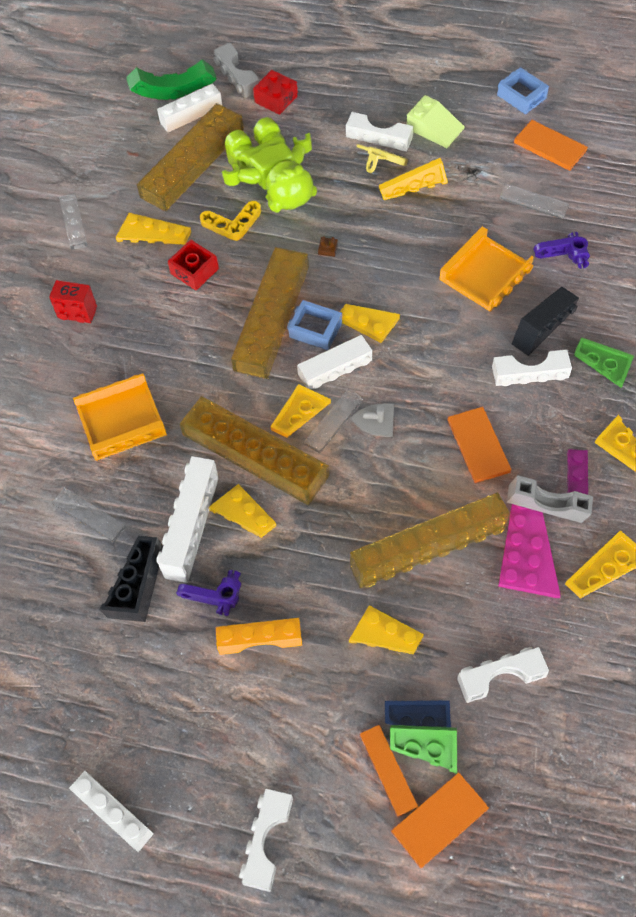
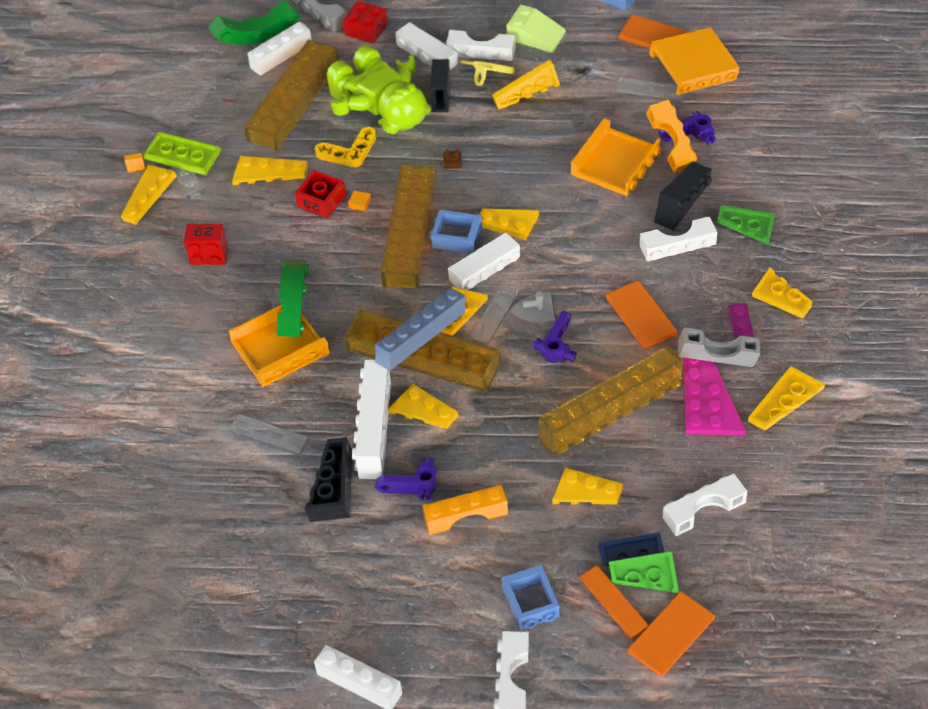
camera: 10 degrees left, 10 degrees down
none -> yellow wing [121,165,177,224]
none -> light orange tile [124,153,145,173]
none -> lime tile [143,132,221,175]
none -> green brick [277,259,309,337]
none -> light orange tile [348,190,371,211]
none -> sand blue brick [375,288,465,371]
none -> white brick [395,22,458,69]
none -> black brick [430,59,451,112]
none -> medium blue window [502,565,560,630]
none -> dark purple piece [534,310,577,363]
none -> light orange arch [646,99,697,174]
none -> light orange panel [649,27,740,94]

